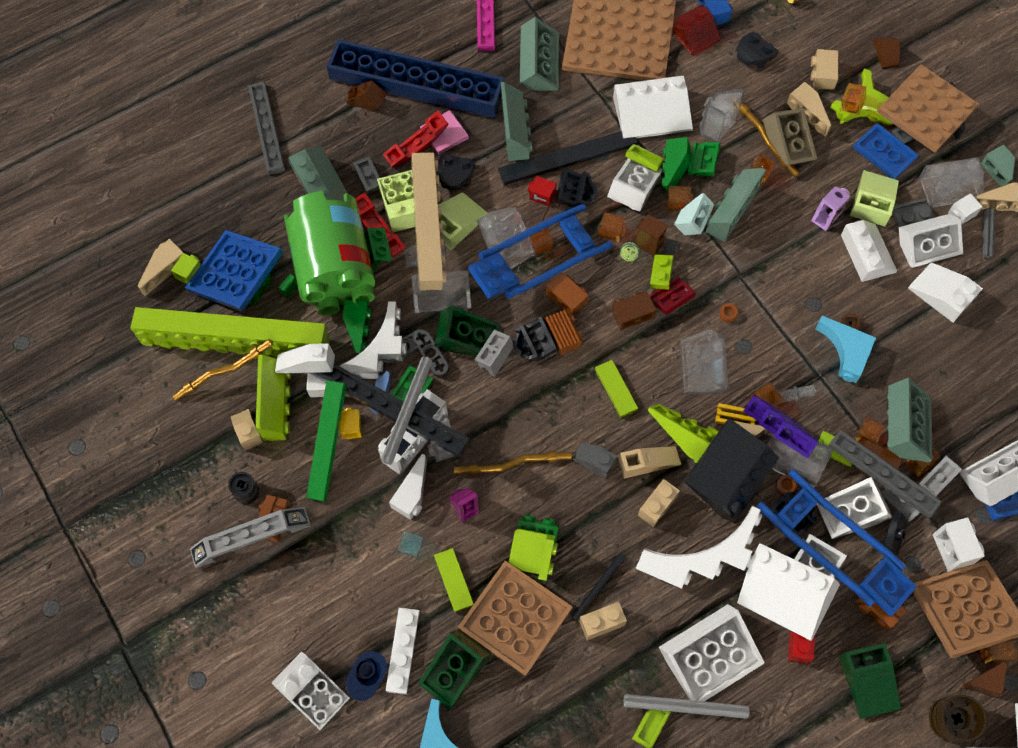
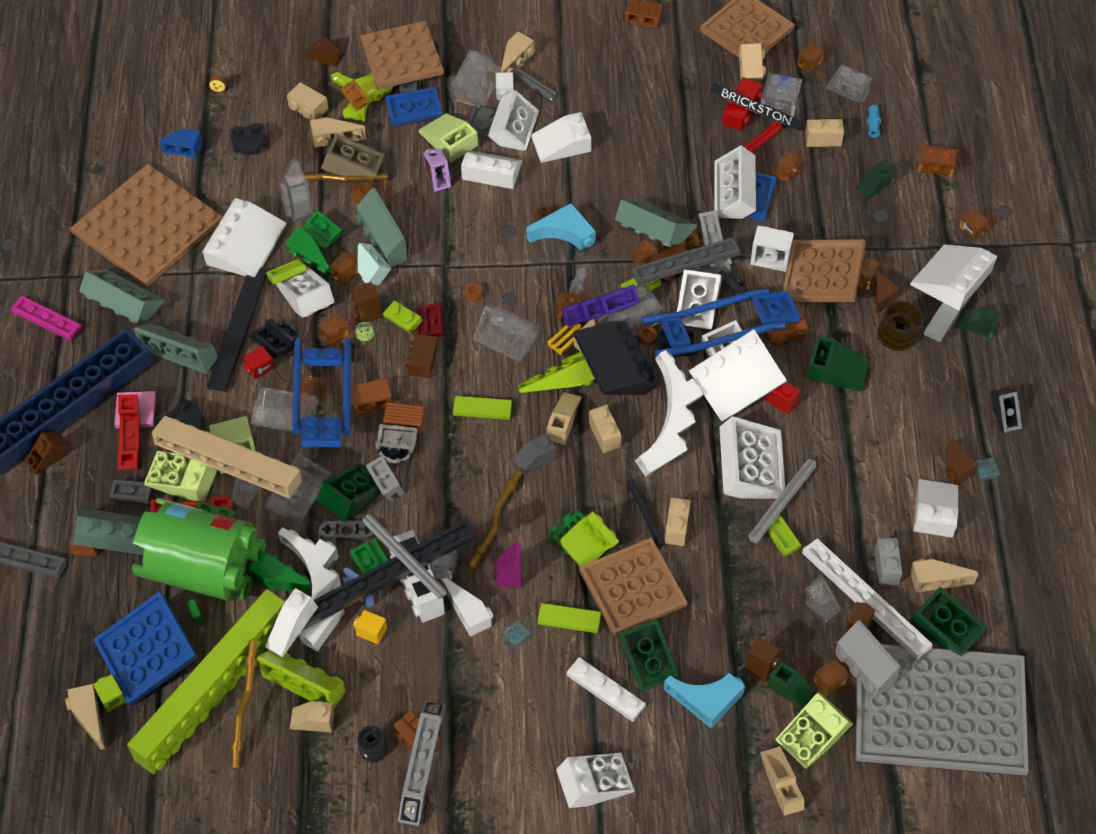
camera: 60 degrees left, 10 degrees down
green tile [306,380,347,501] -> none
dark blue piece [346,651,387,701] -> none
clear red slope [673,4,720,55] -> none
sand green slope [981,144,1015,187] -> none

